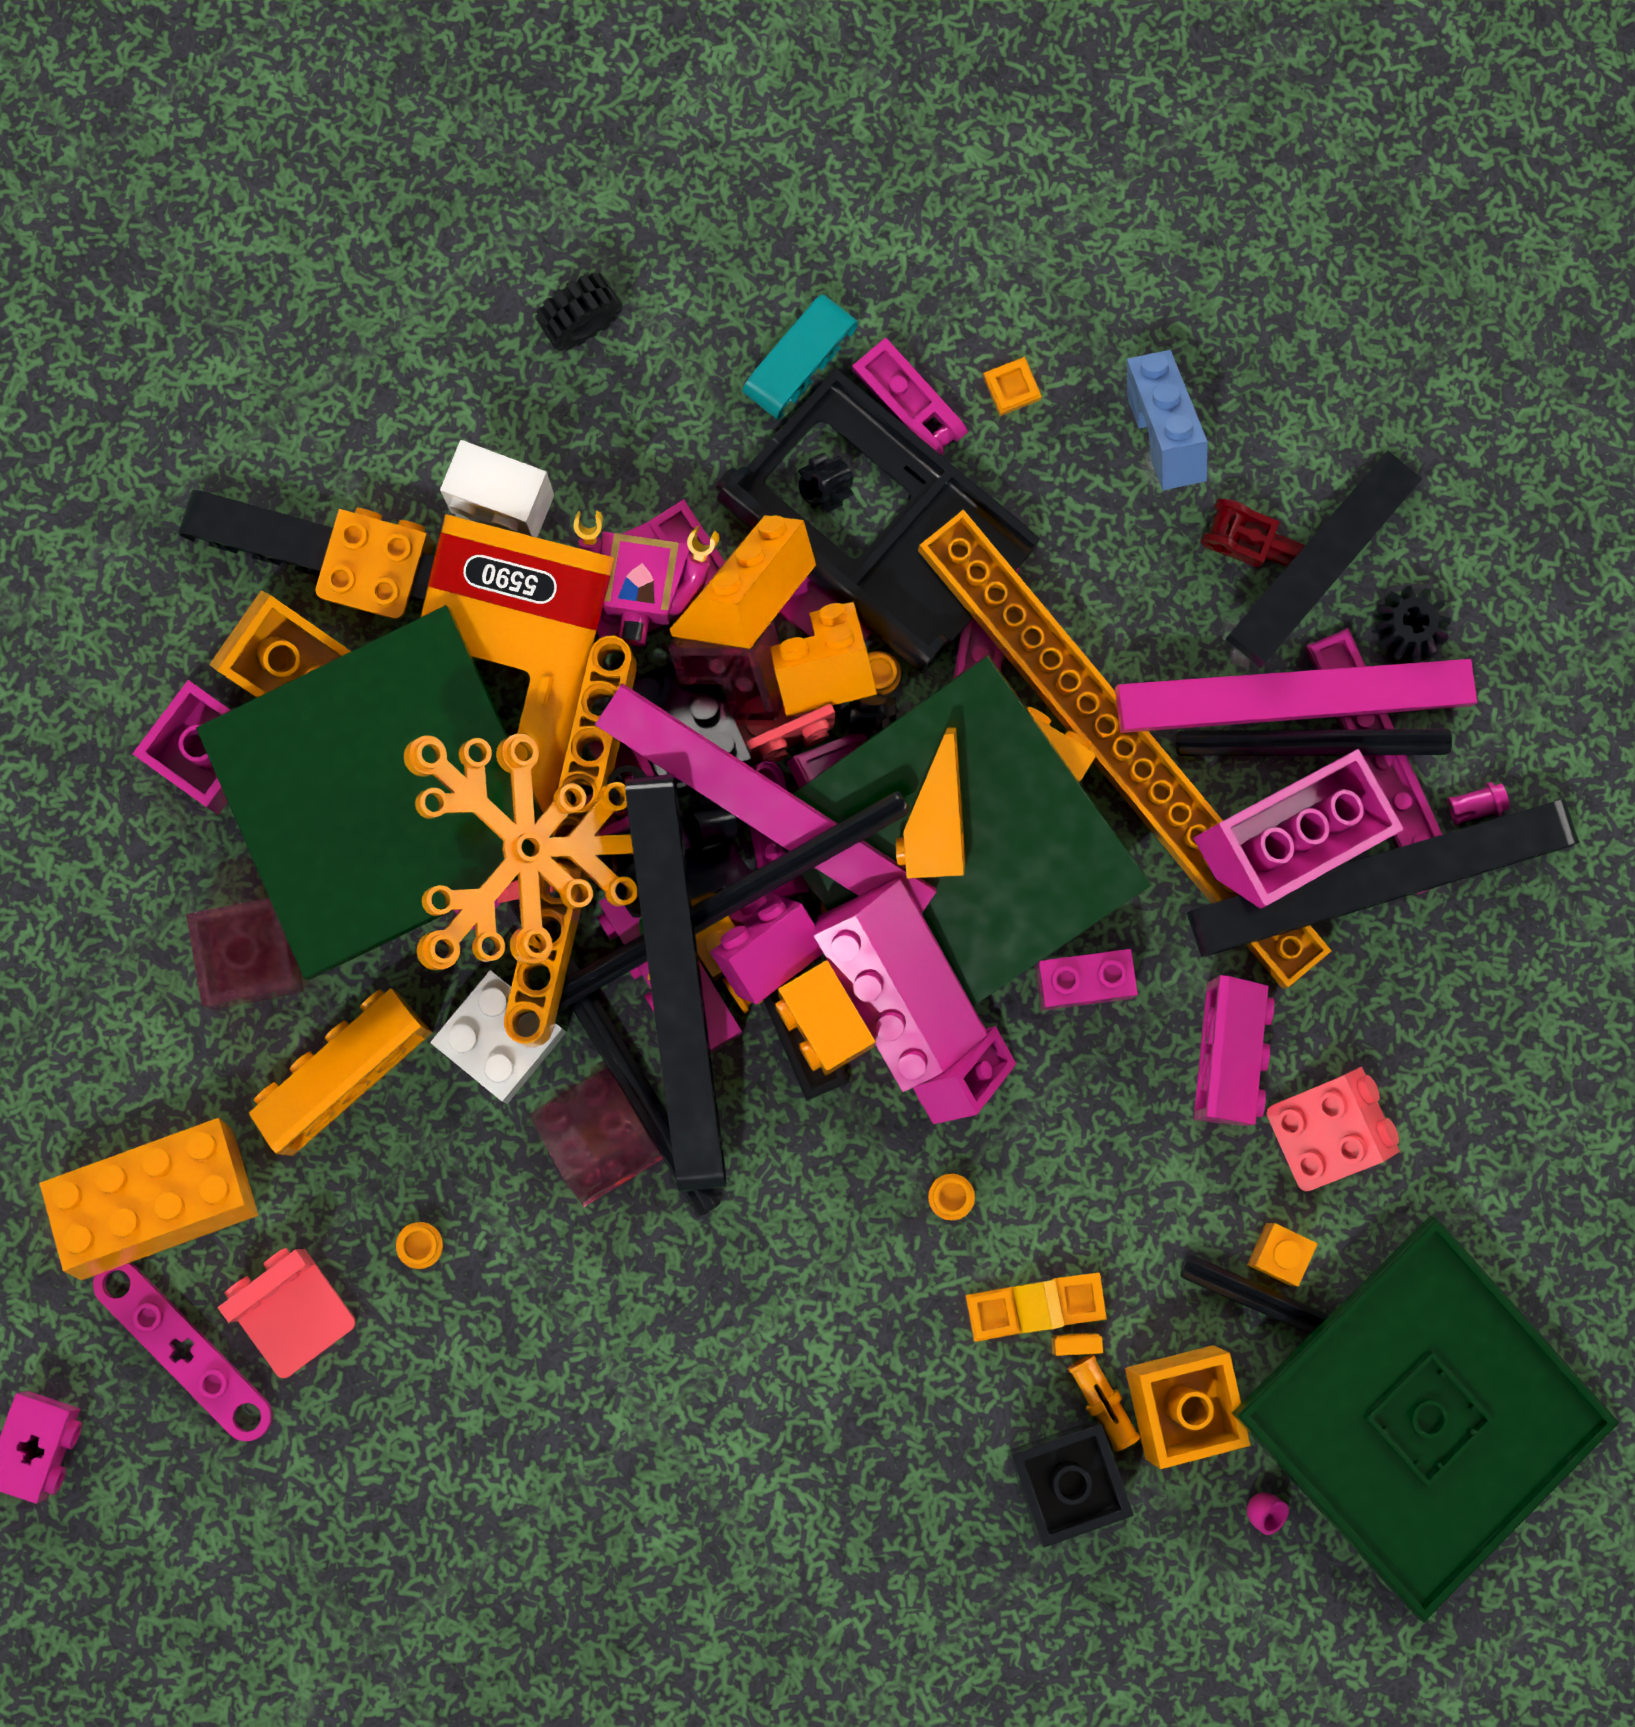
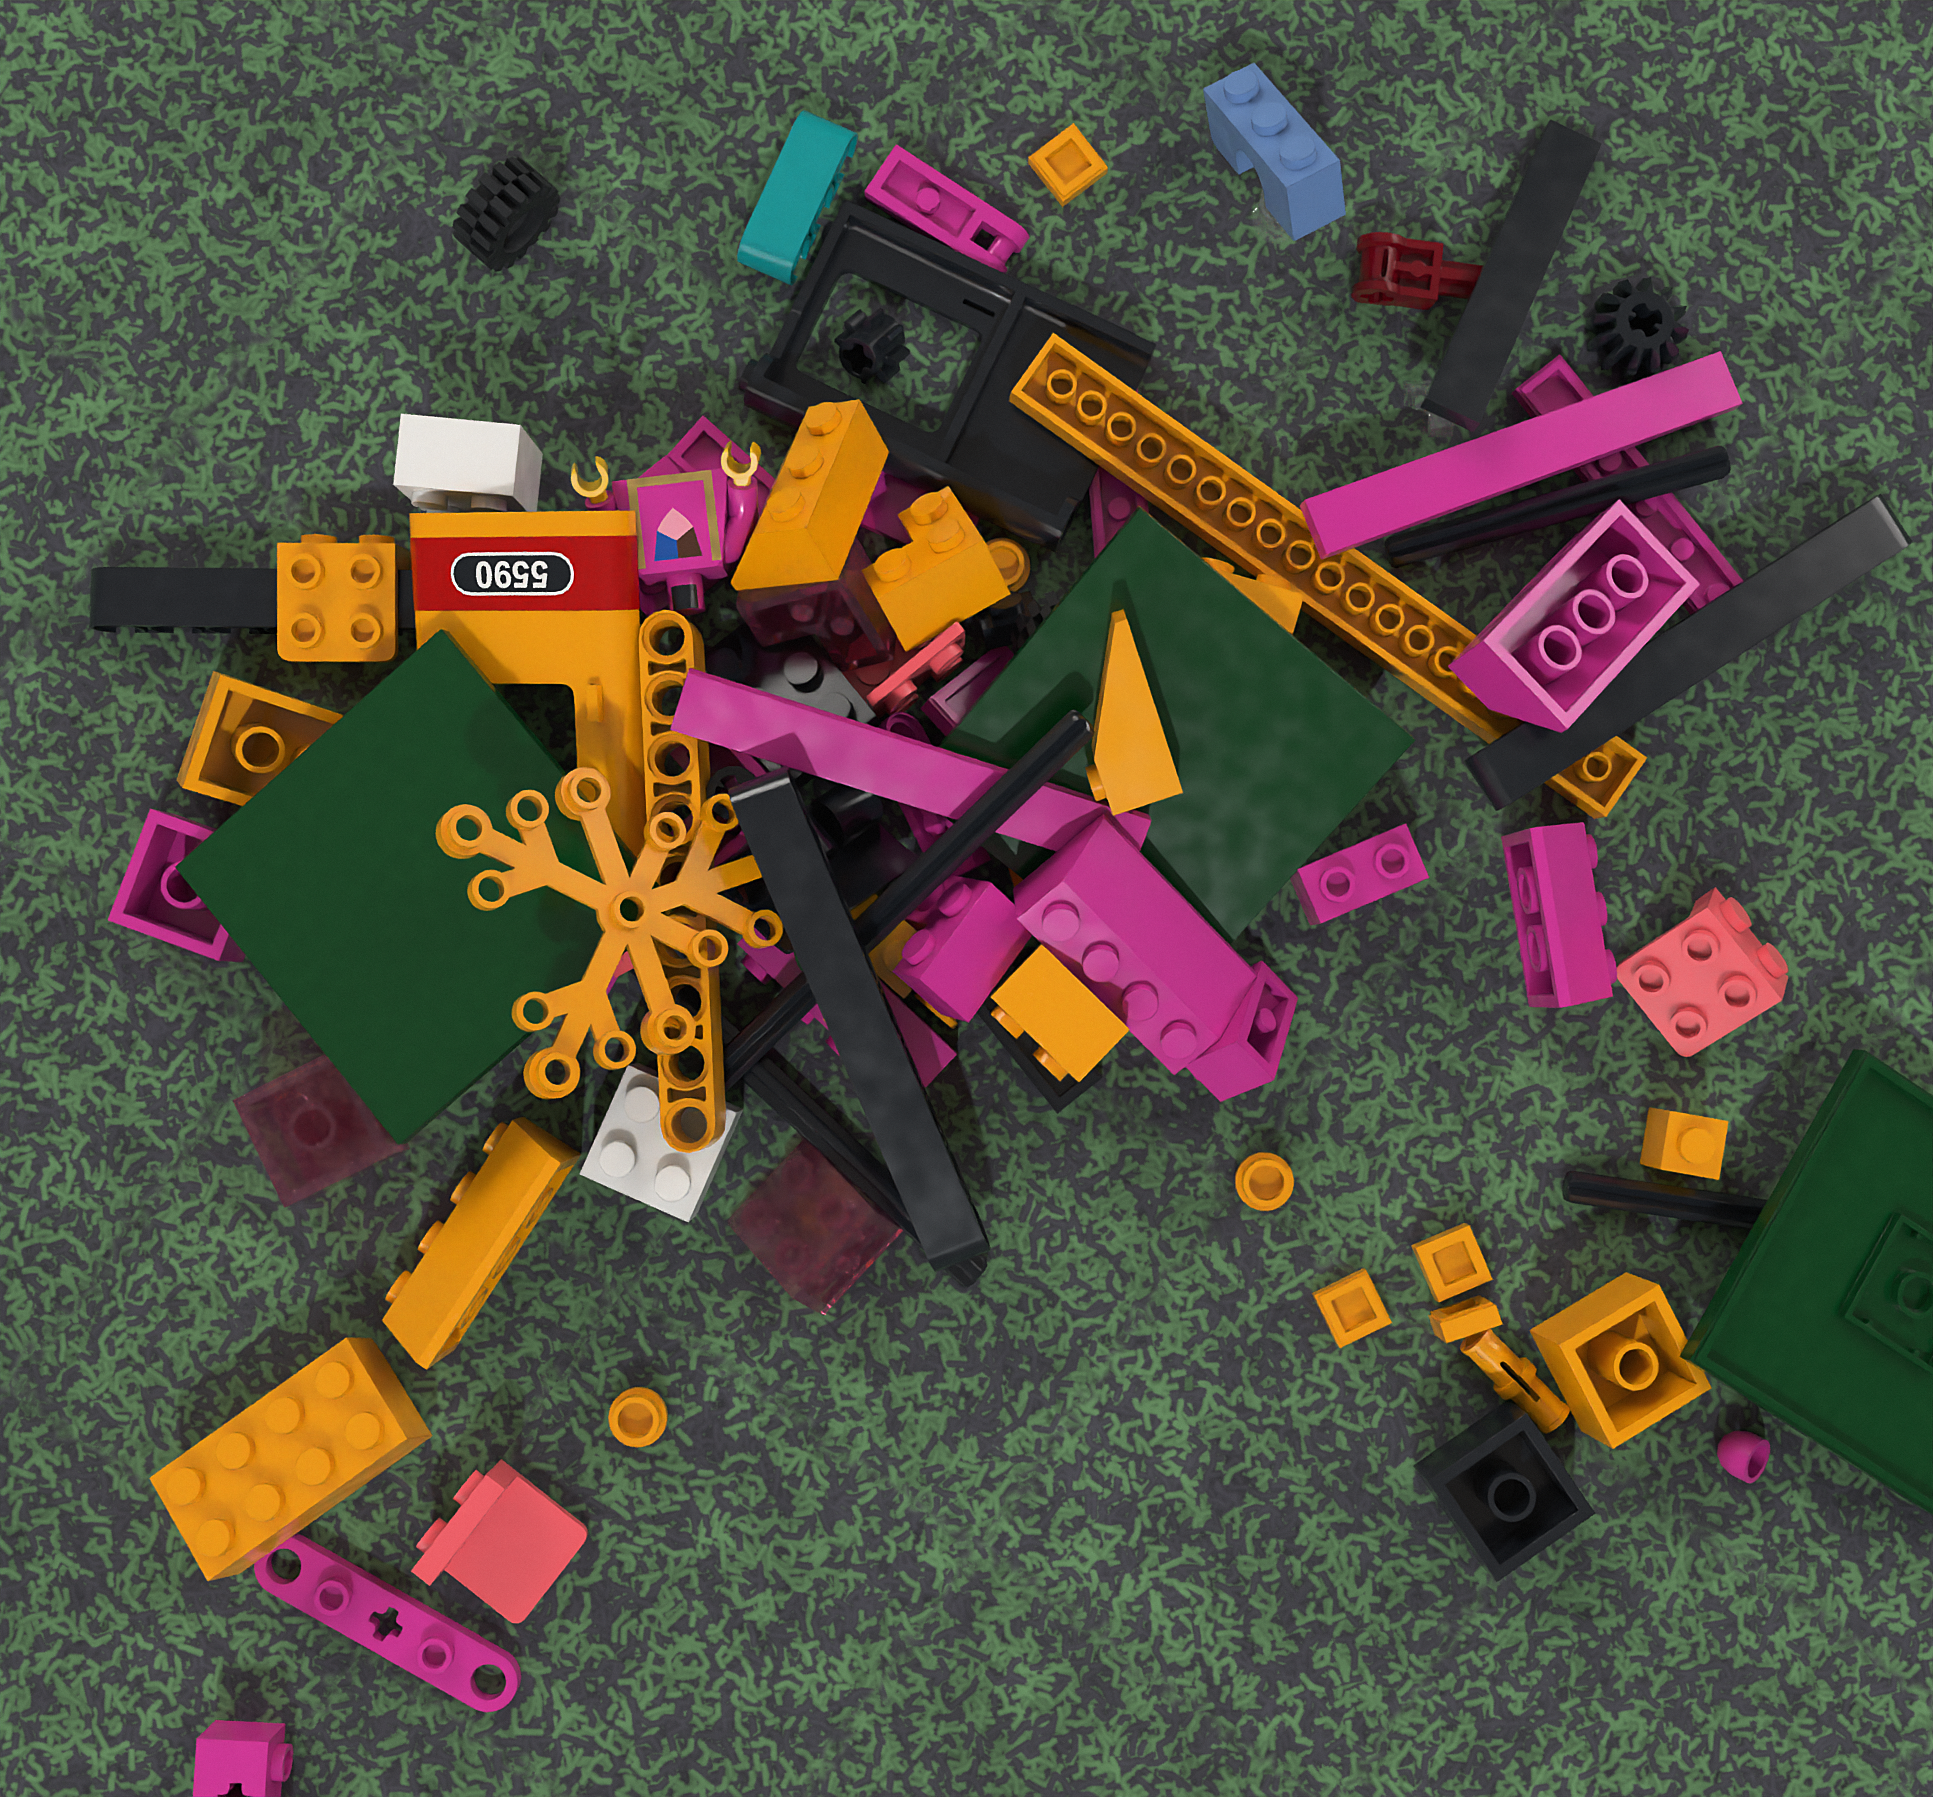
camera: 15 degrees left, 5 degrees up
yellow tile [1012,1280,1064,1334] -> none
dark pink pin [1447,782,1510,826] -> none

